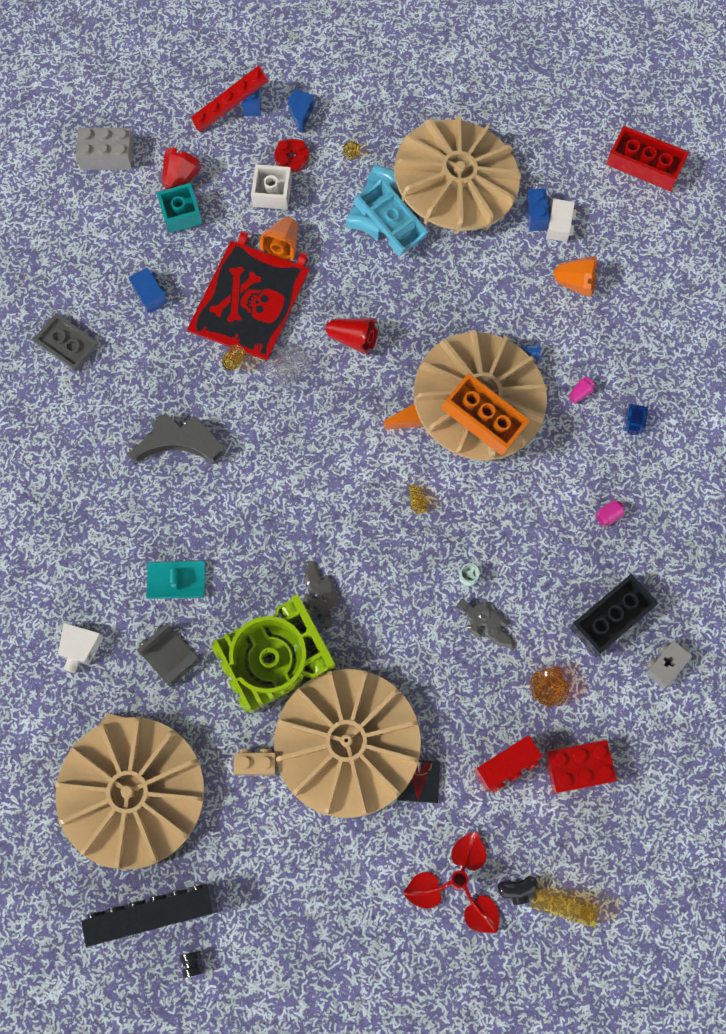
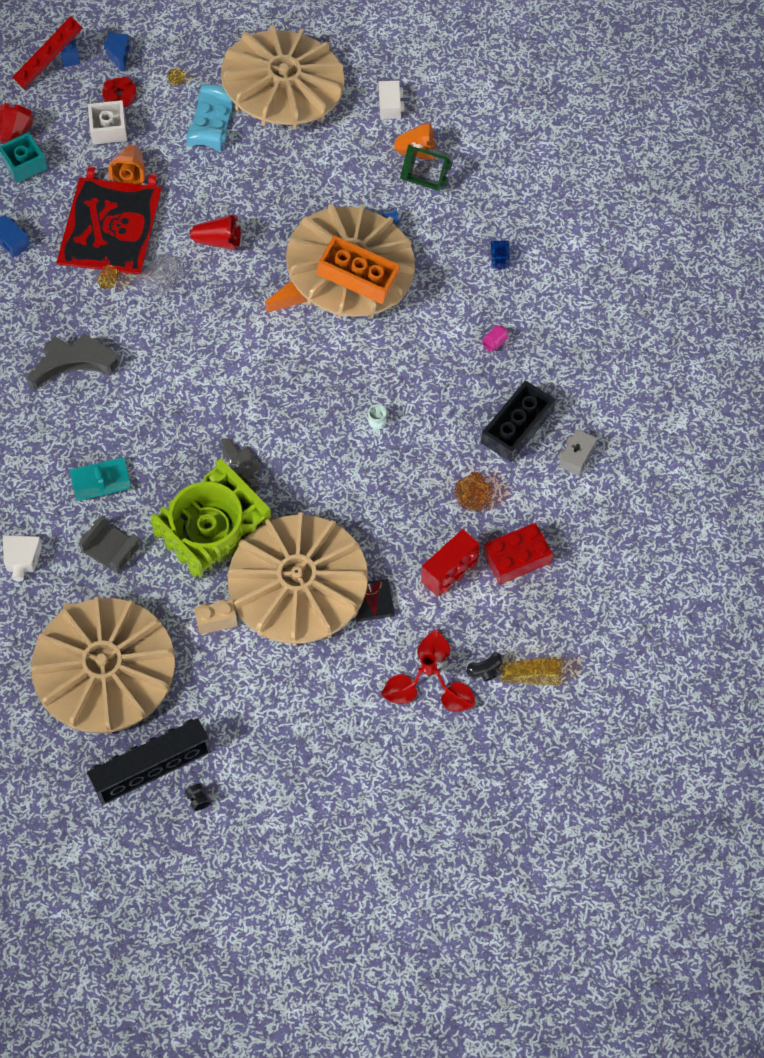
camera: 15 degrees left, 10 degrees down
medium azure piece [353,178,429,257] -> none
clear yellow cone [408,484,429,514] -> none
dark grey piece [456,598,515,650] -> none
blue brick [526,188,549,231] -> none
dark pink cone [568,376,596,404] -> none
red brick [606,126,689,192] -> none
none -> dark green window [400,142,453,191]

